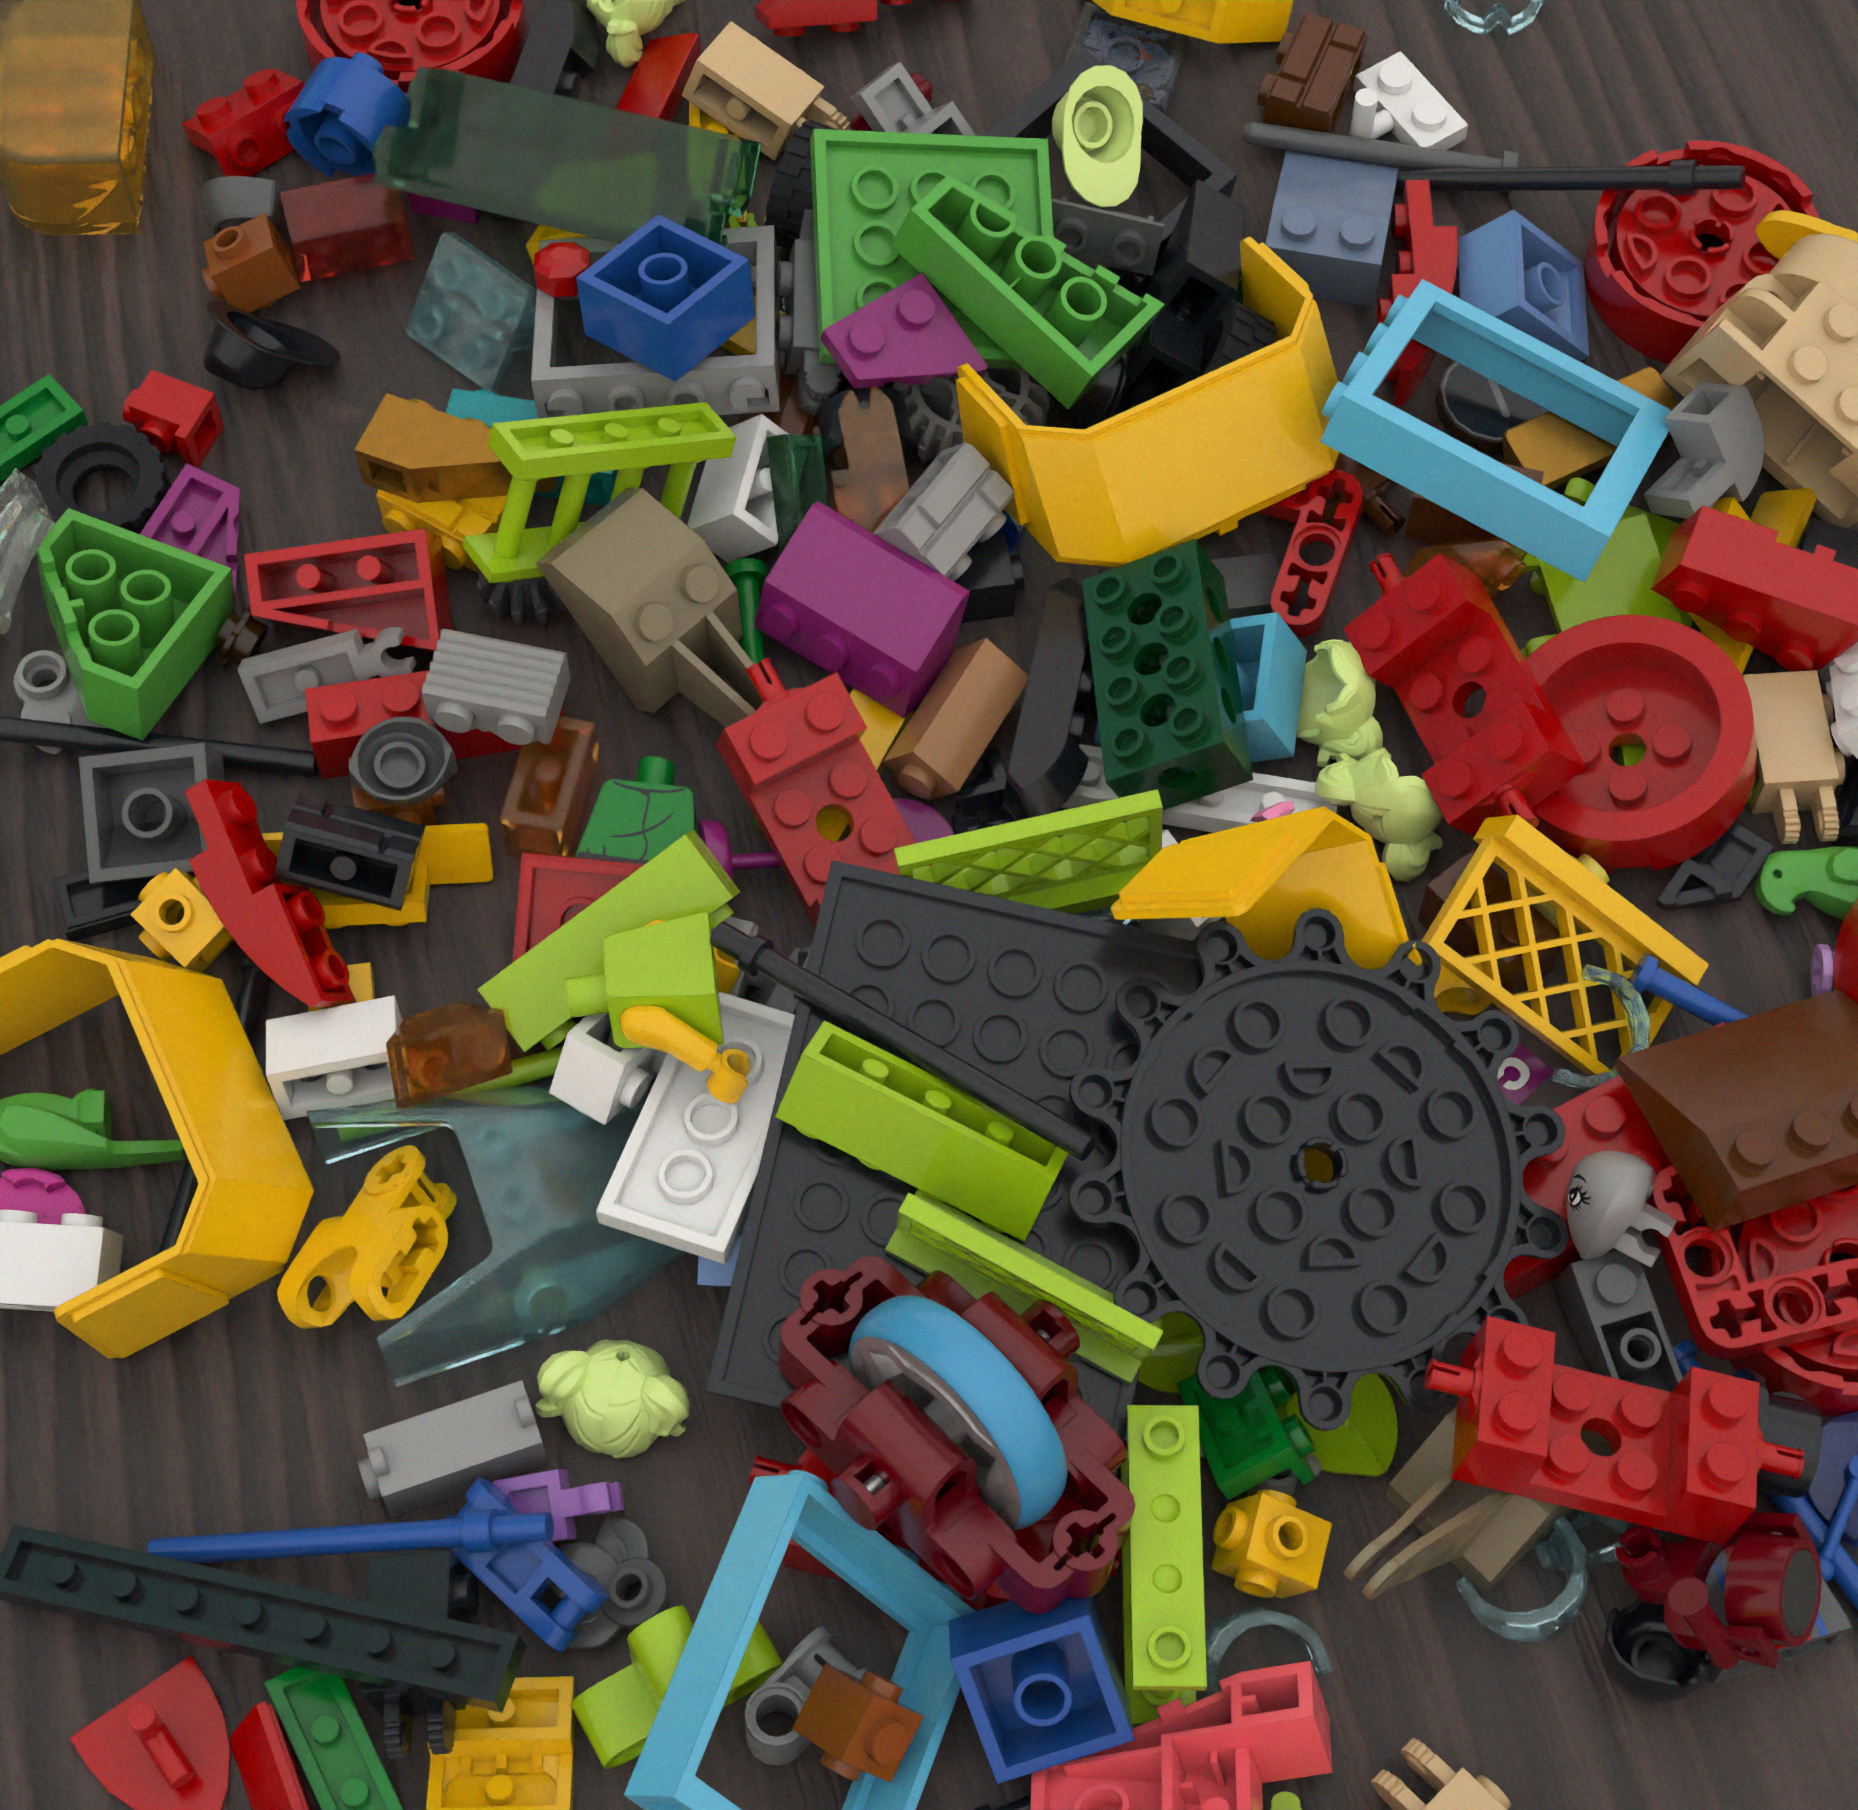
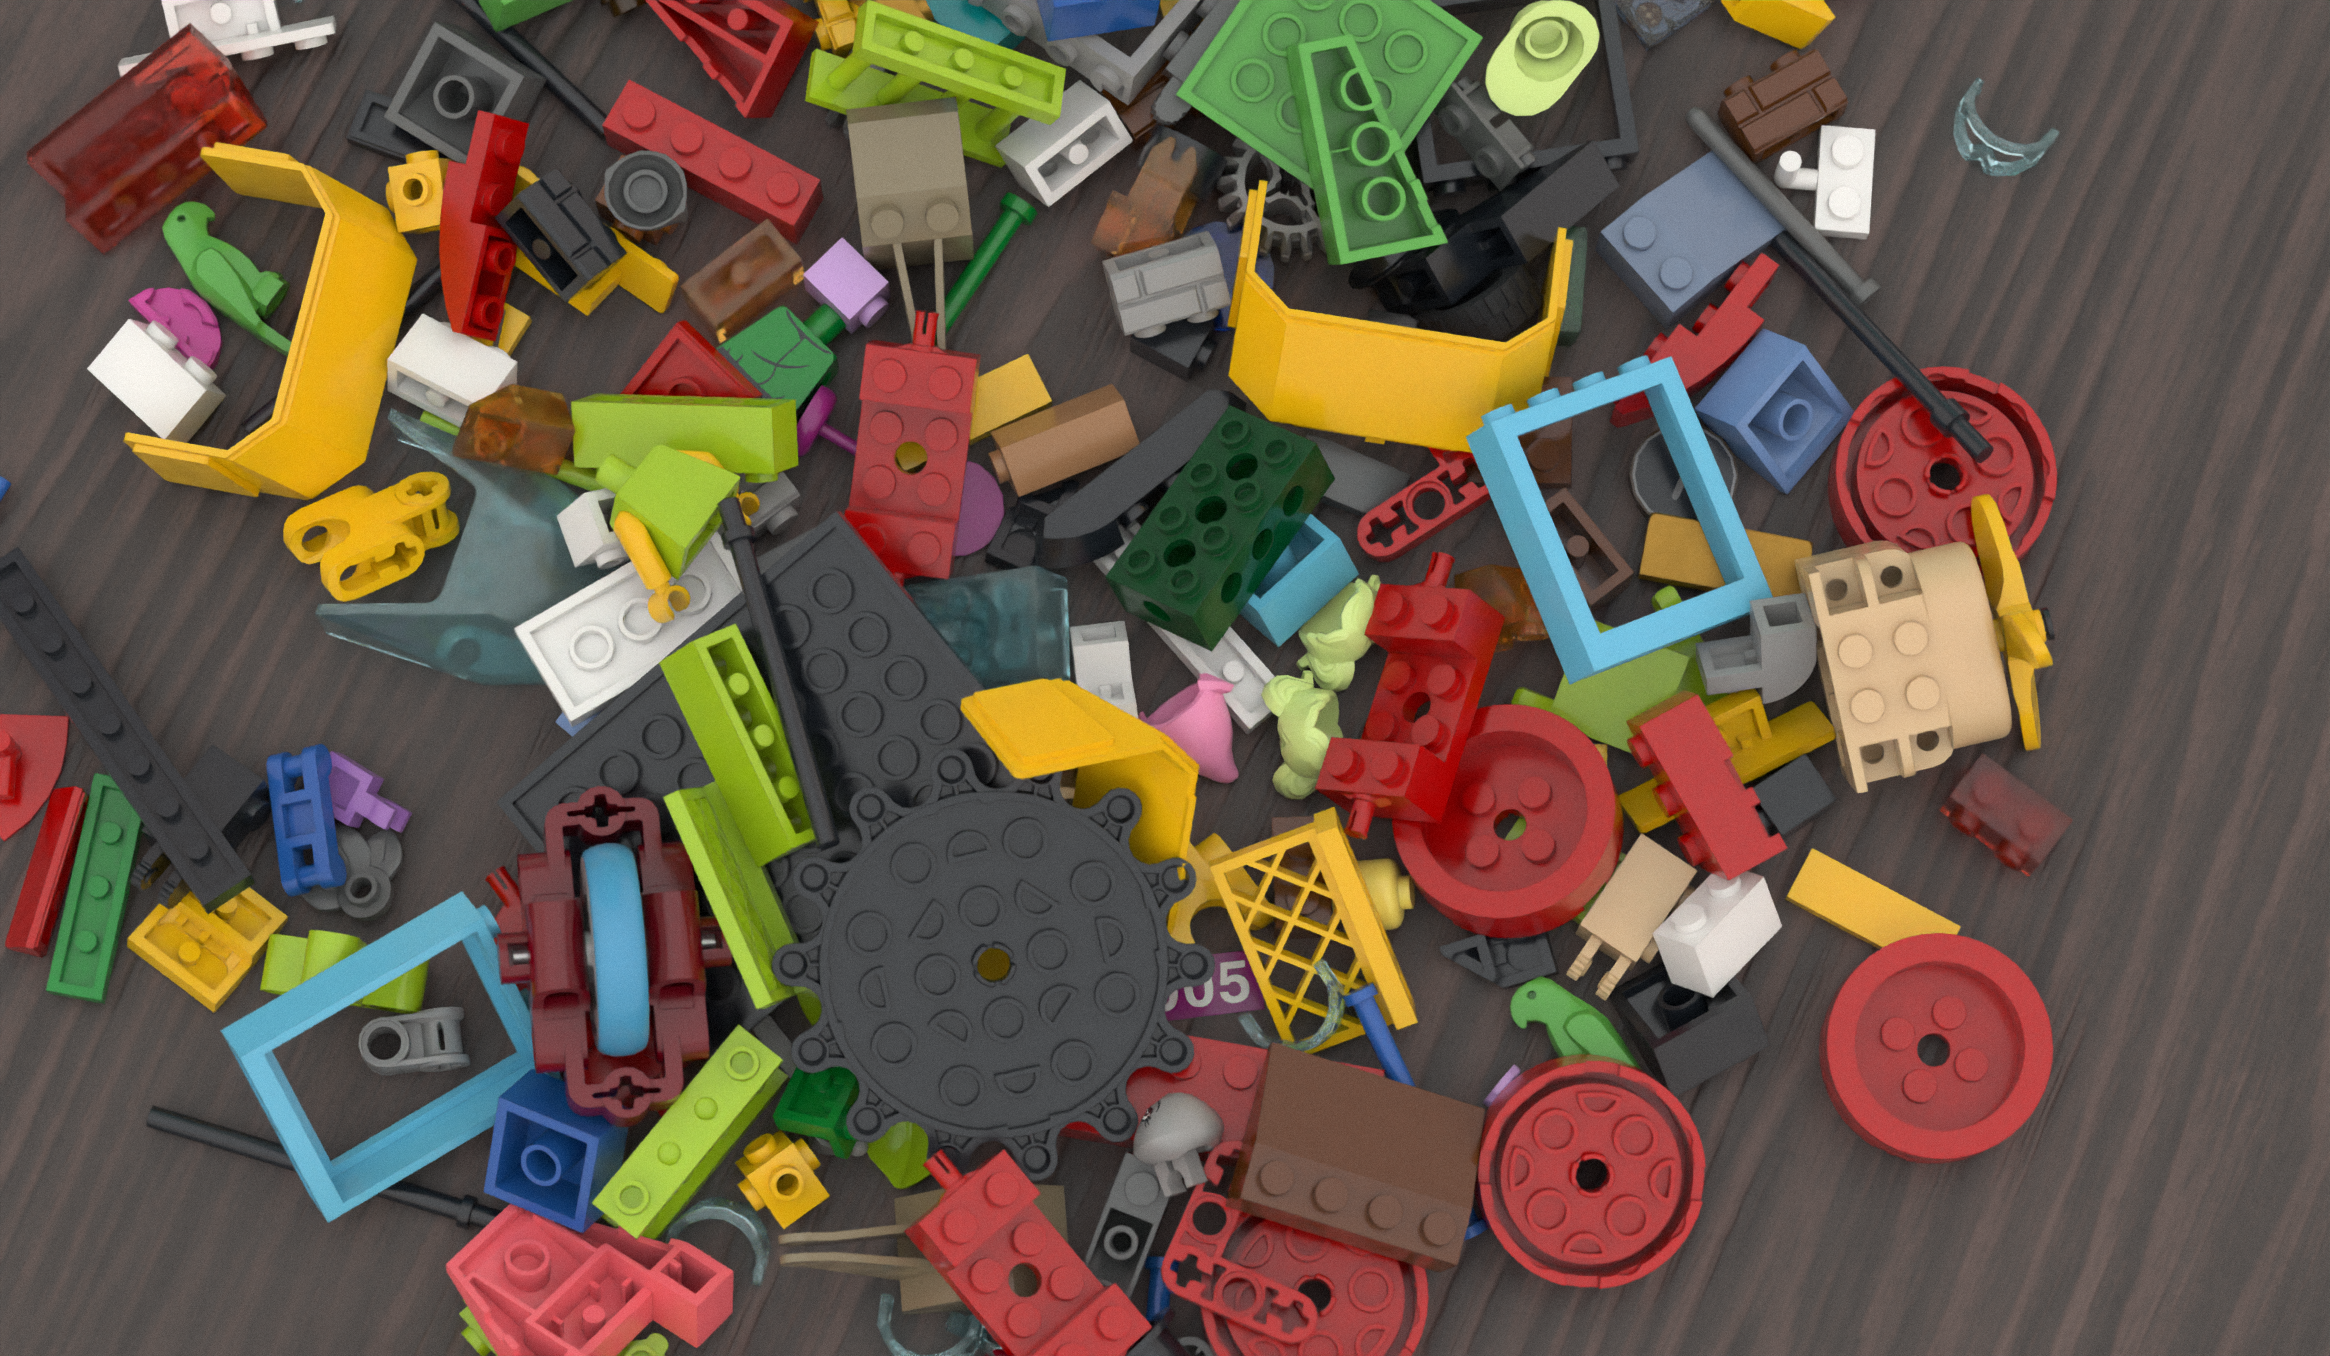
camera: 35 degrees right, 15 degrees up
blue bar [147,1509,554,1564] -> none
light grey plate [237,627,416,724] -> none
light grey brick [358,1380,549,1518] -> none
light grey brick [422,629,571,745] -> none
yellowish green hair [535,1339,691,1459] -> none
magenta slope [754,501,970,718] -> none
clear green tile [766,434,829,555] -> none
dark orange brick [792,1663,924,1783] -> none
magenta wing [820,272,988,389] -> none
lime fence [894,789,1163,914] -> none
none -> lavender brick [803,237,890,334]

